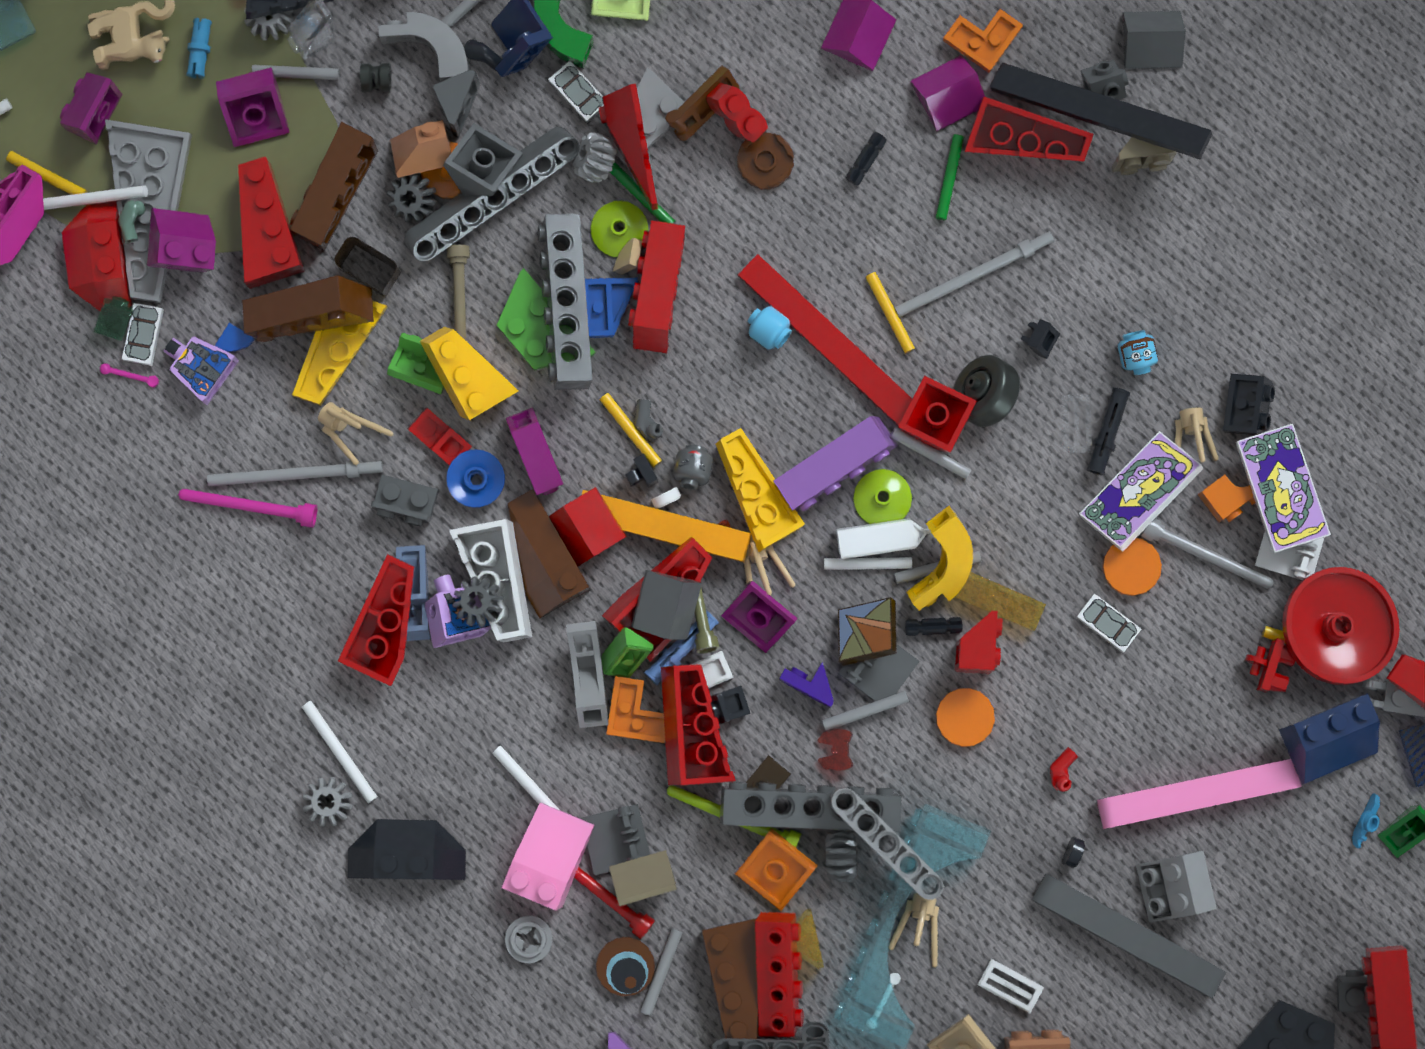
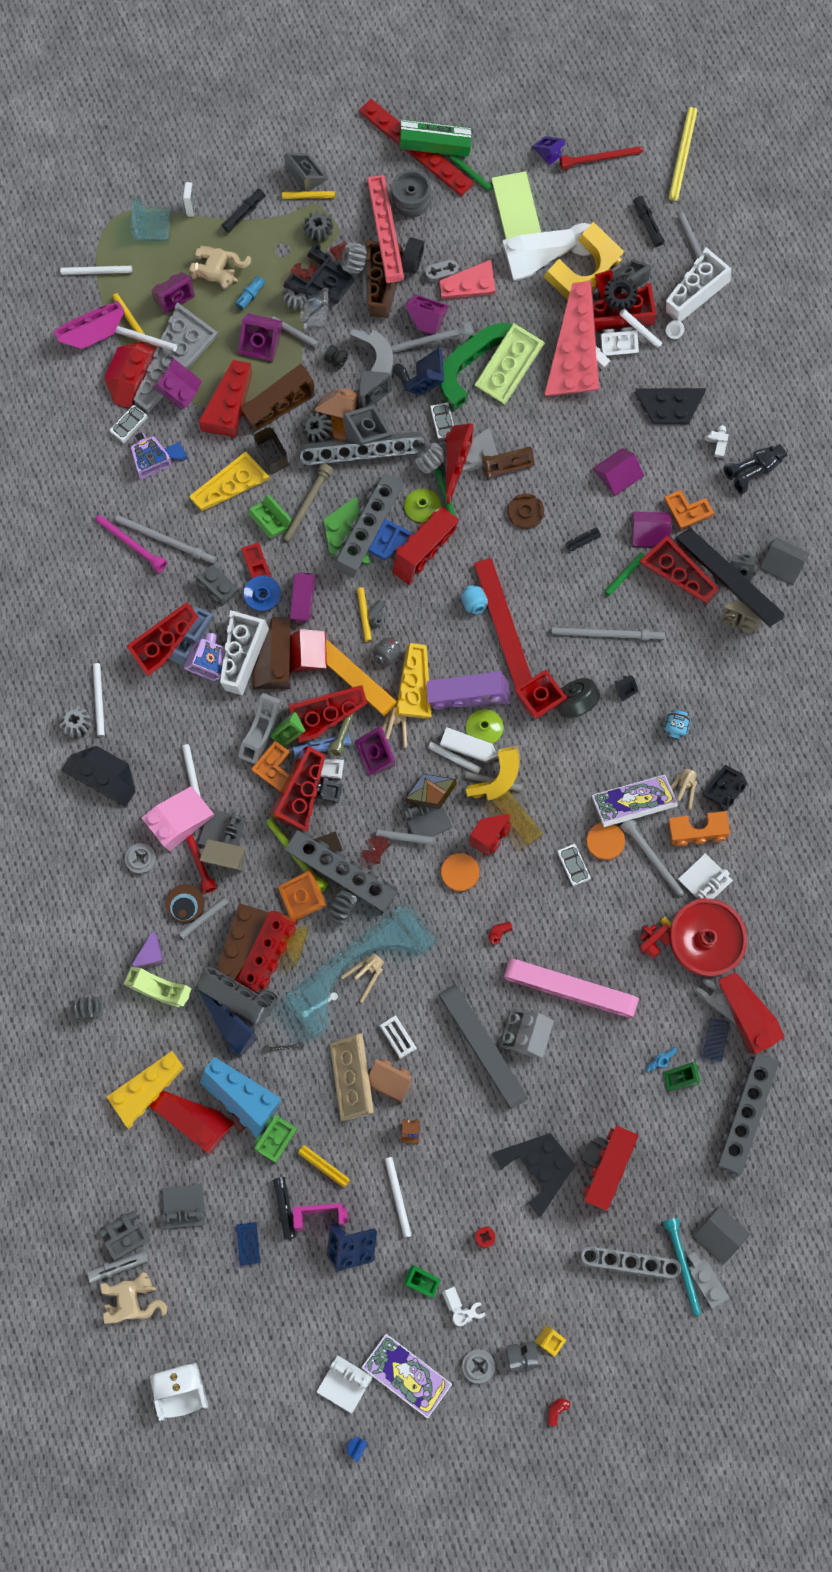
camera: 30 degrees right, 10 degrees down
clear green bracket [93,296,133,341] -> none
dark pink hinge [100,363,159,387] -> none
sand green arm [118,200,145,244] -> none
reddish brown wedge [242,275,374,342] -> none
tan plant [318,402,393,465] -> none
yellow wedge [420,327,519,420] -> none
dark grey gear [453,576,504,627] -> none
tan tile [613,238,642,275] -> none
black tile [625,453,658,488] -> none
dark grey slope [631,570,702,640] -> none
white tile [651,487,681,509] -> none
red brick [706,83,768,142] -> none
dark purple slope [779,662,834,708] -> none
light grey beam [829,787,944,900] -> none
yellow bar [865,272,915,354] -> none
light grey bar [890,427,971,479] -> none
black axle [905,617,963,636] -> none
black tile [1063,837,1085,868] -> none
black pin [1087,387,1130,476] -> none
tile [1235,424,1331,554] -> none
dark blue slope [1279,694,1380,785] -> none

